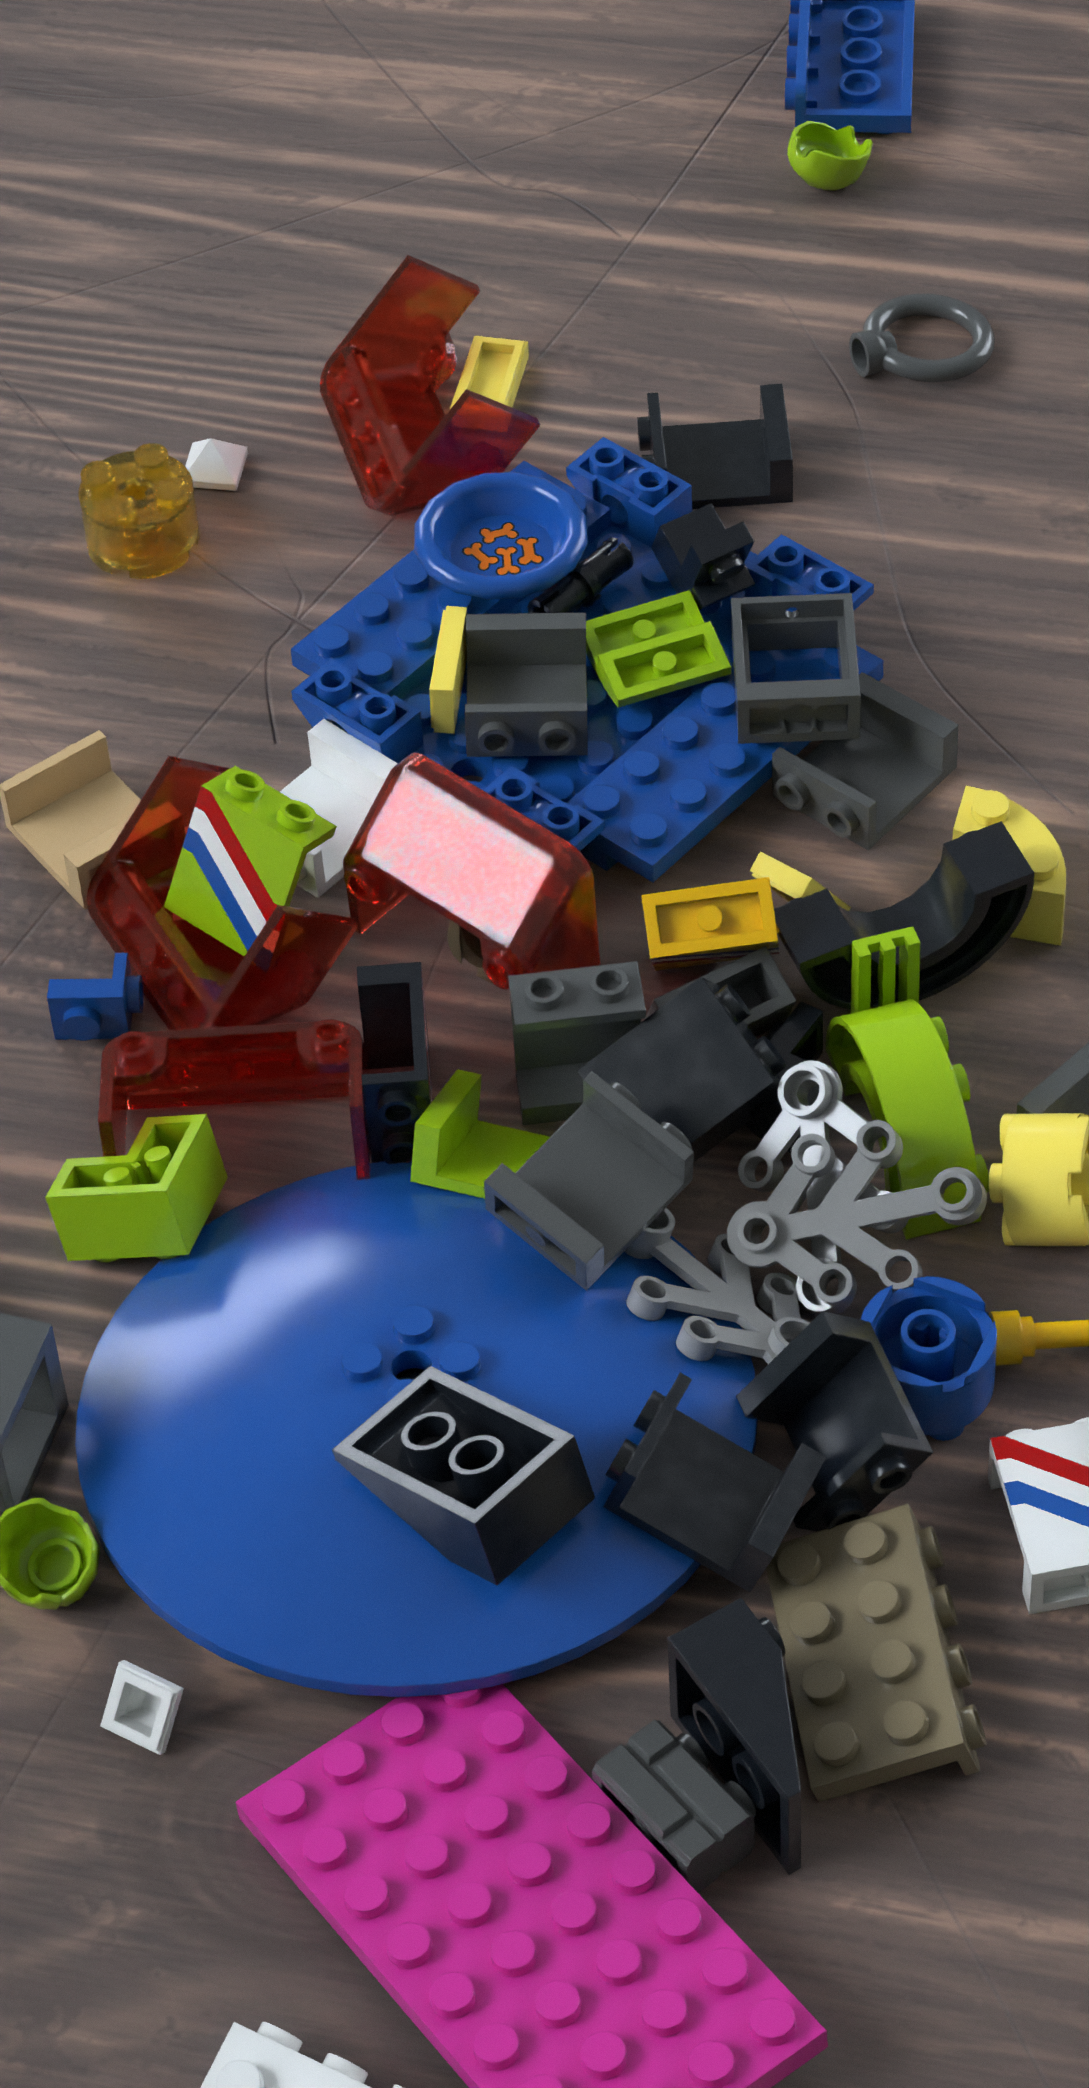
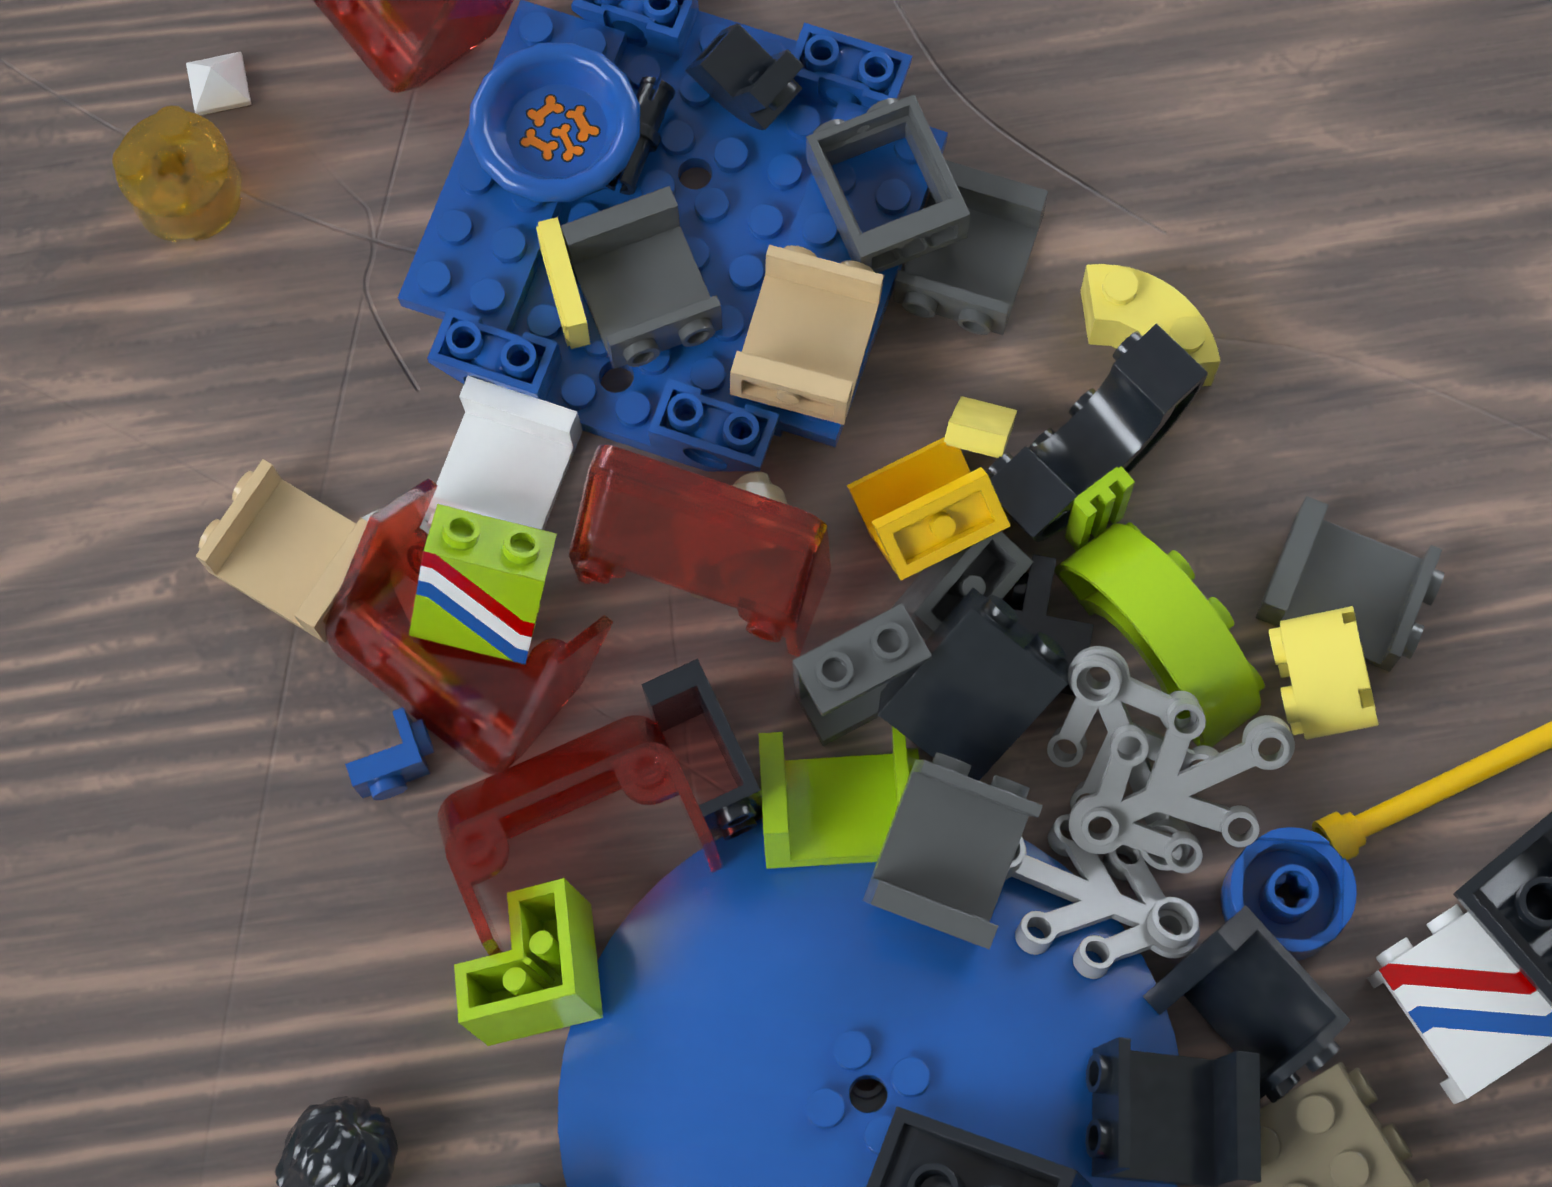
camera: 20 degrees left, 25 degrees up
lime slope [586,590,731,708] -> none
none -> tan panel [730,245,884,425]

